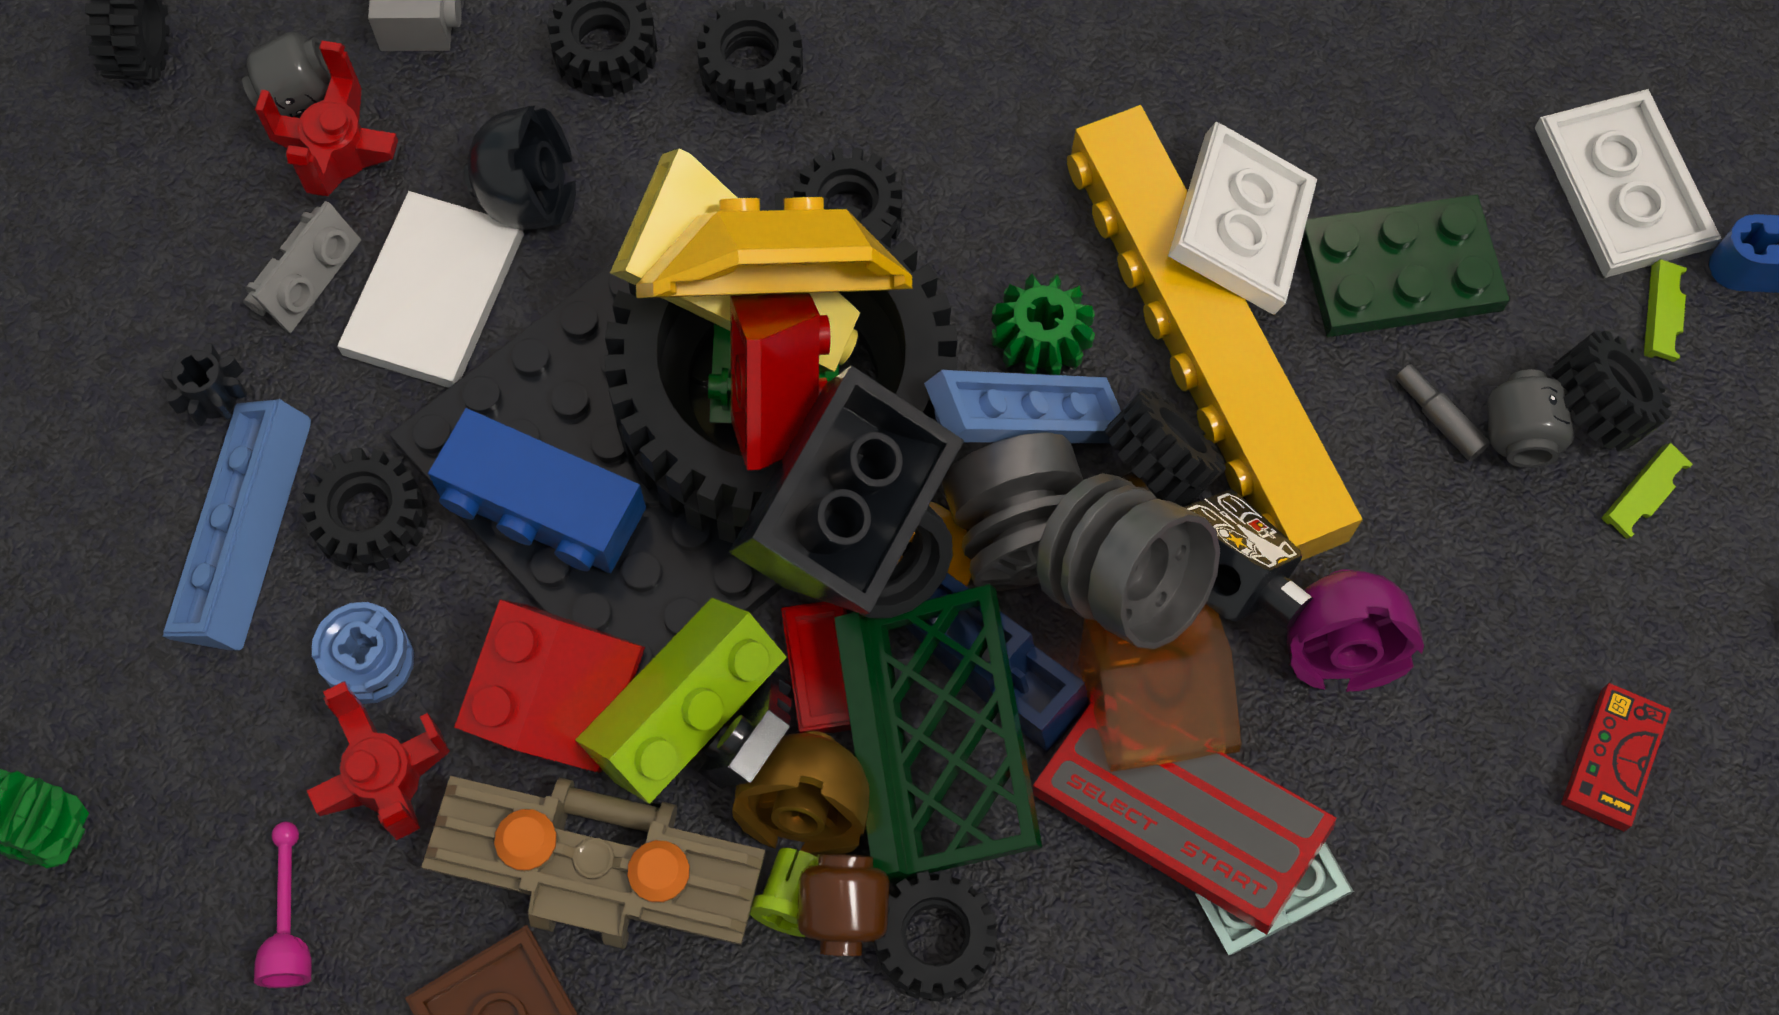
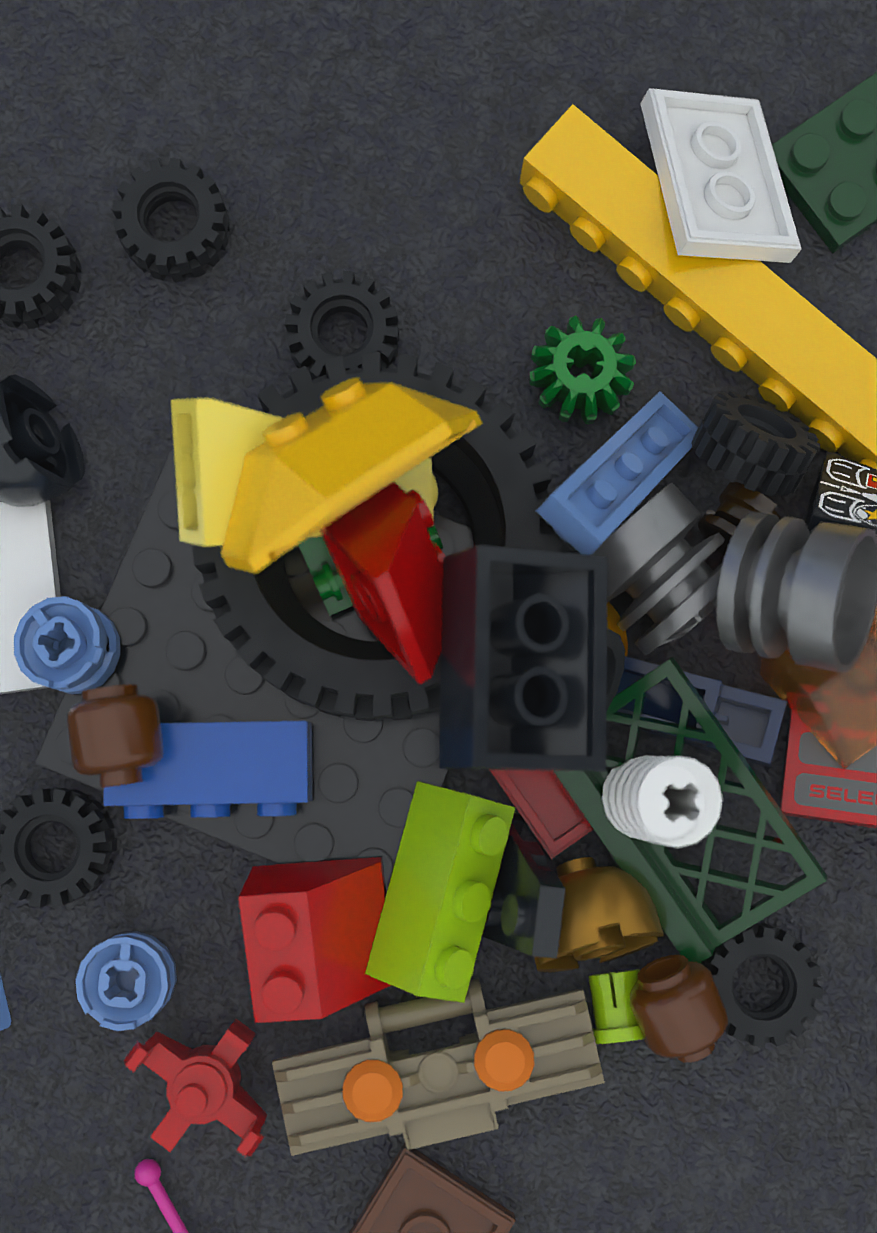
camera: 30 degrees left, 15 degrees up
none -> medium blue wheel [14,596,120,694]
none -> reddish brown head [67,684,164,788]
none -> white piece [601,755,722,847]

